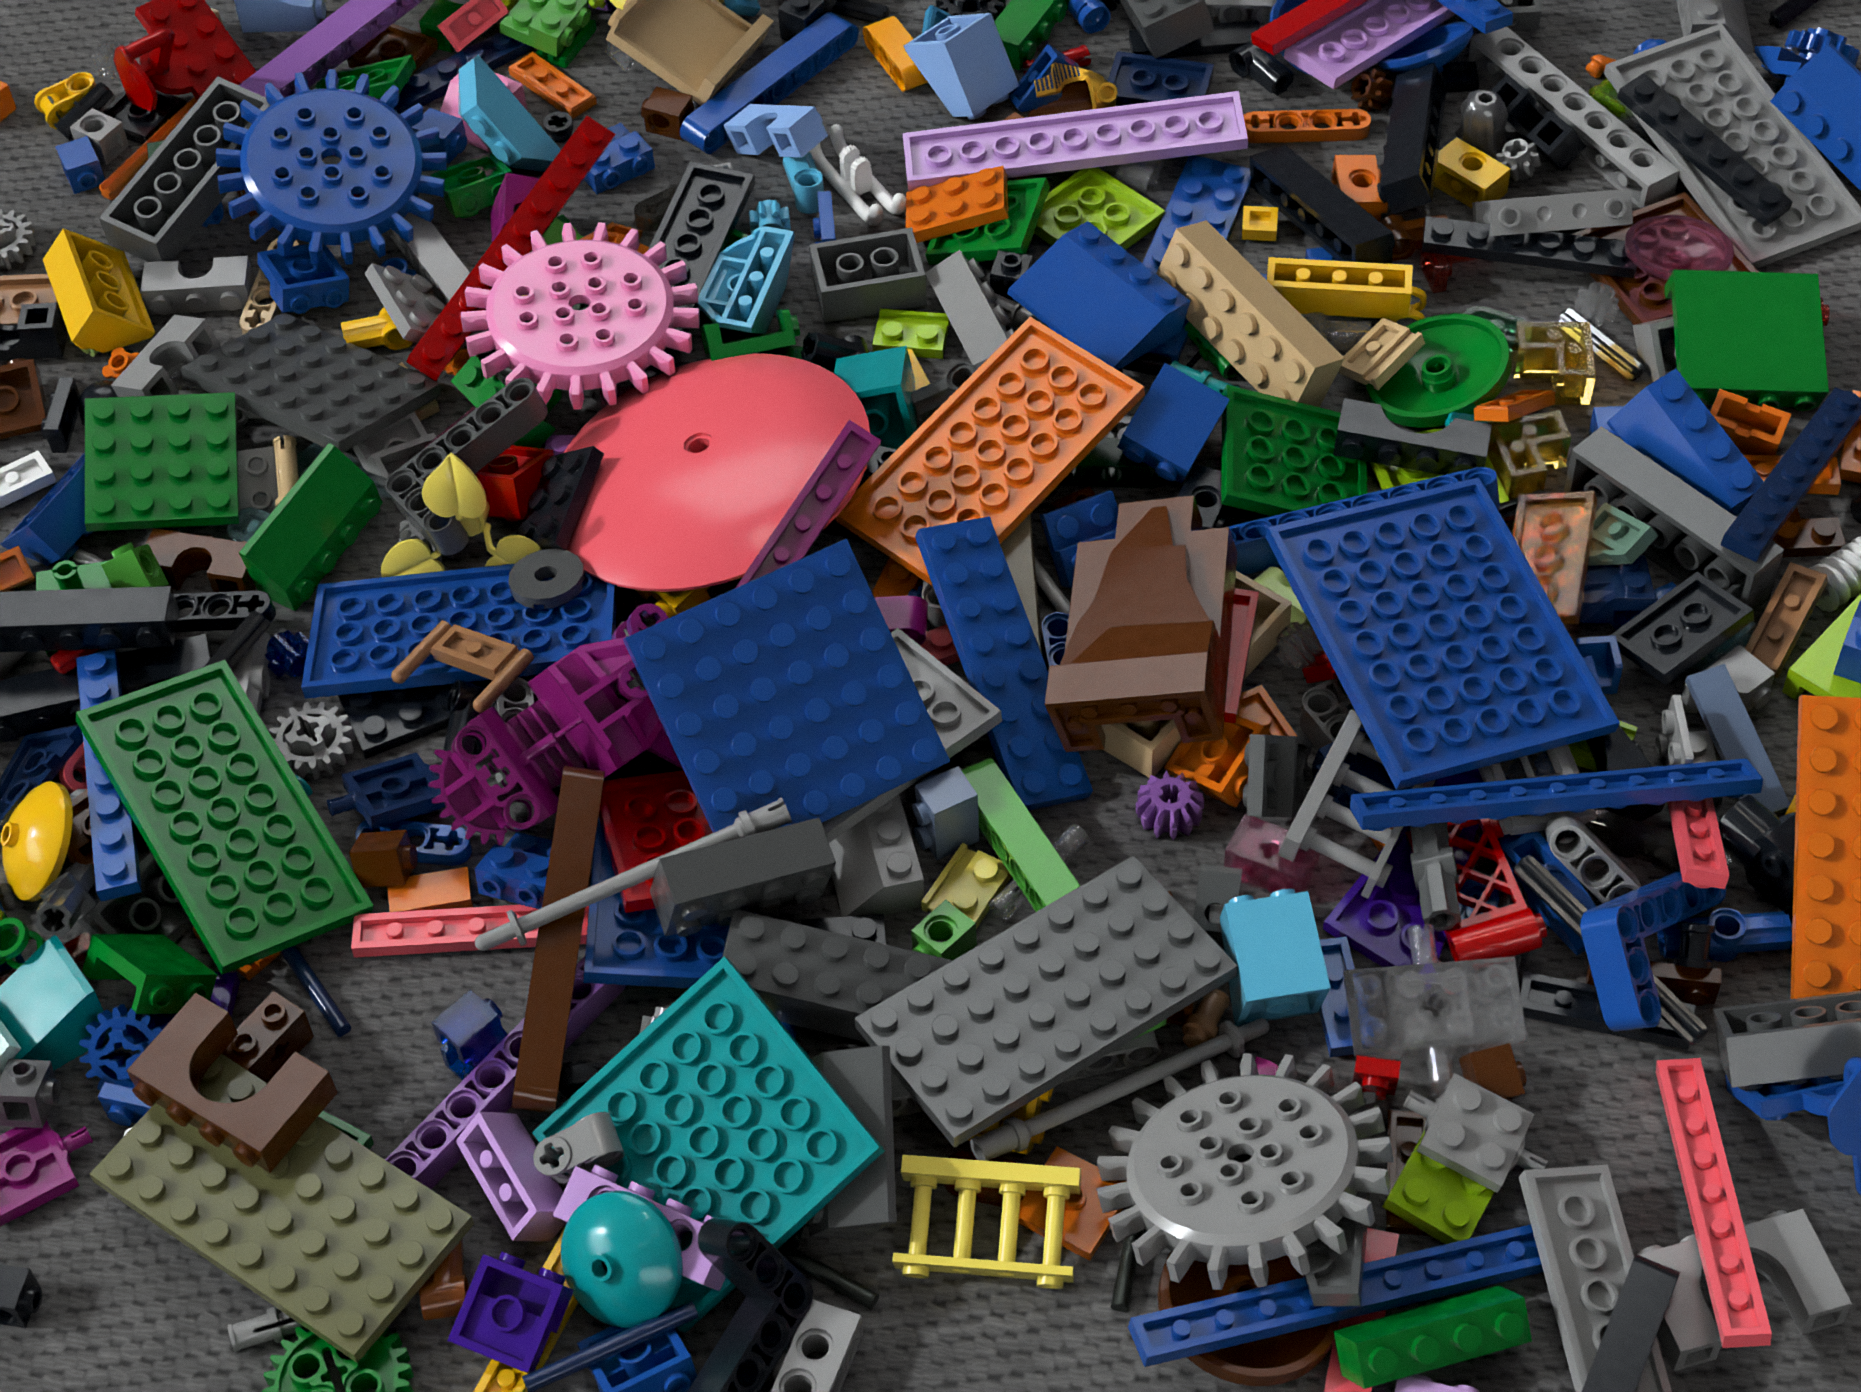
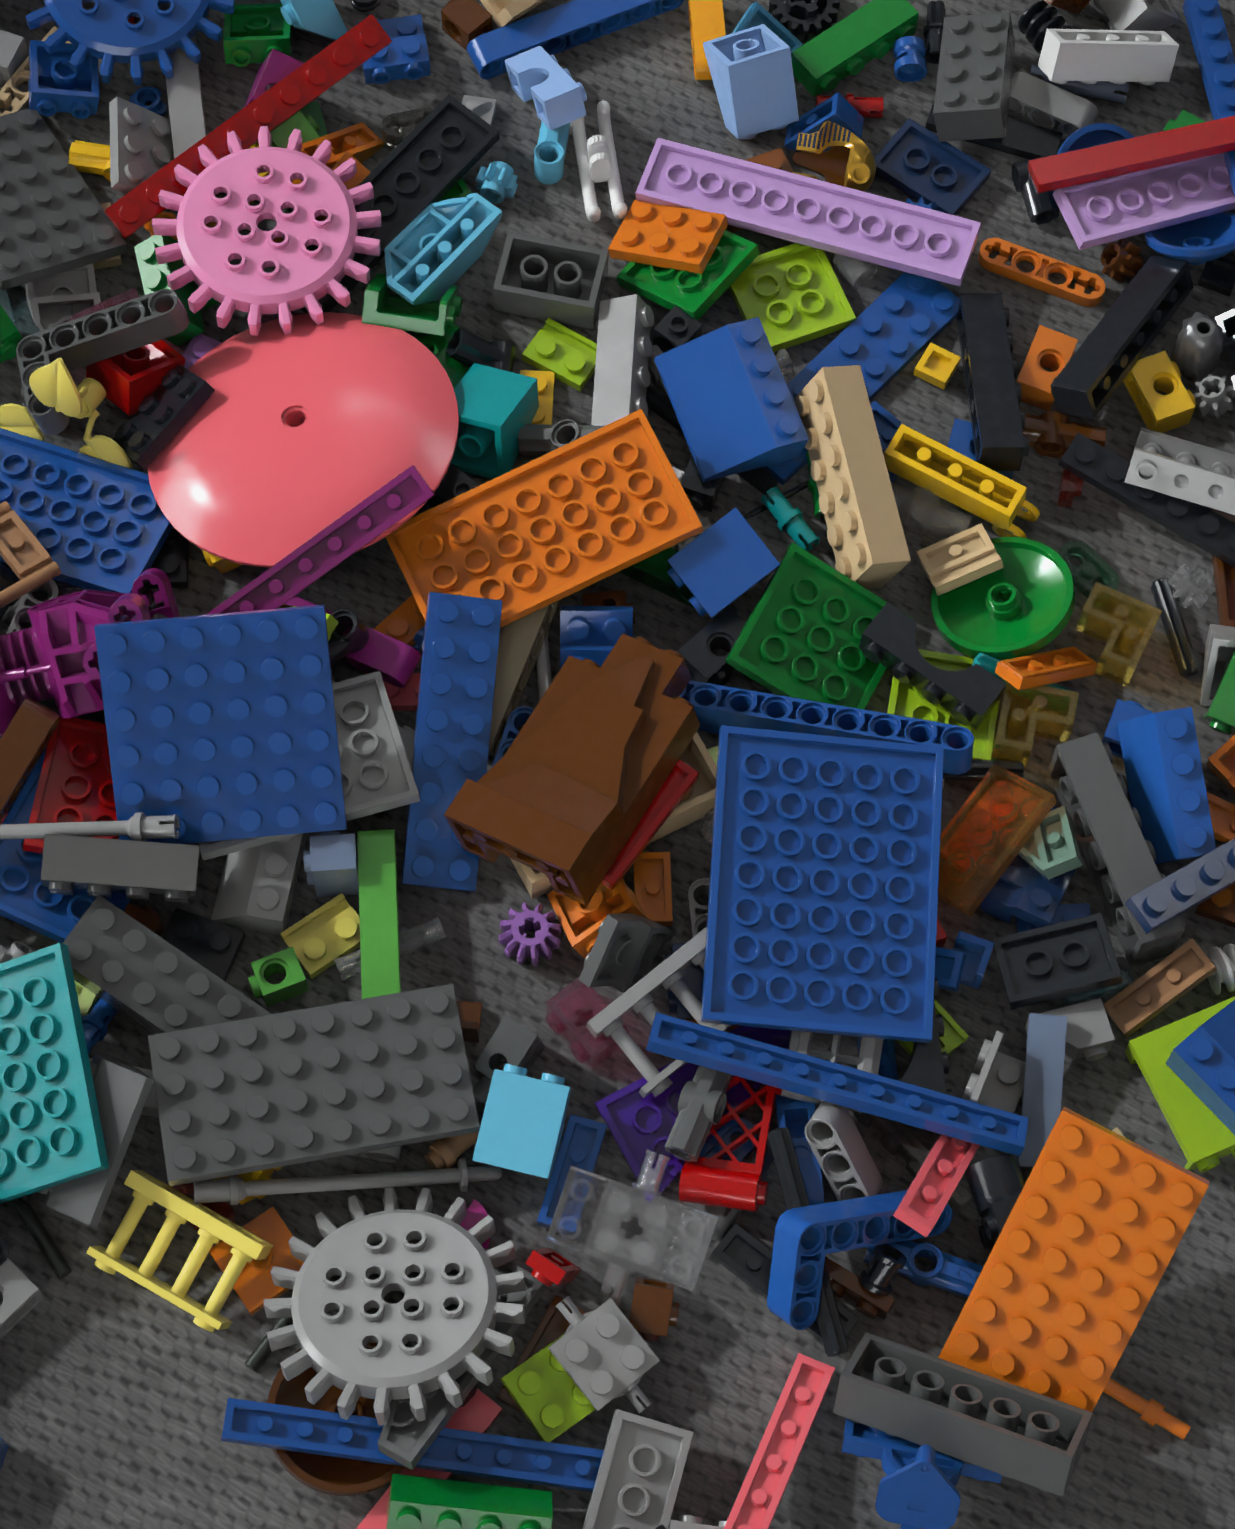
camera: 20 degrees right, 15 degrees up
dark grey tile [508,548,586,609] -> none
blue plate [813,191,836,243] -> none

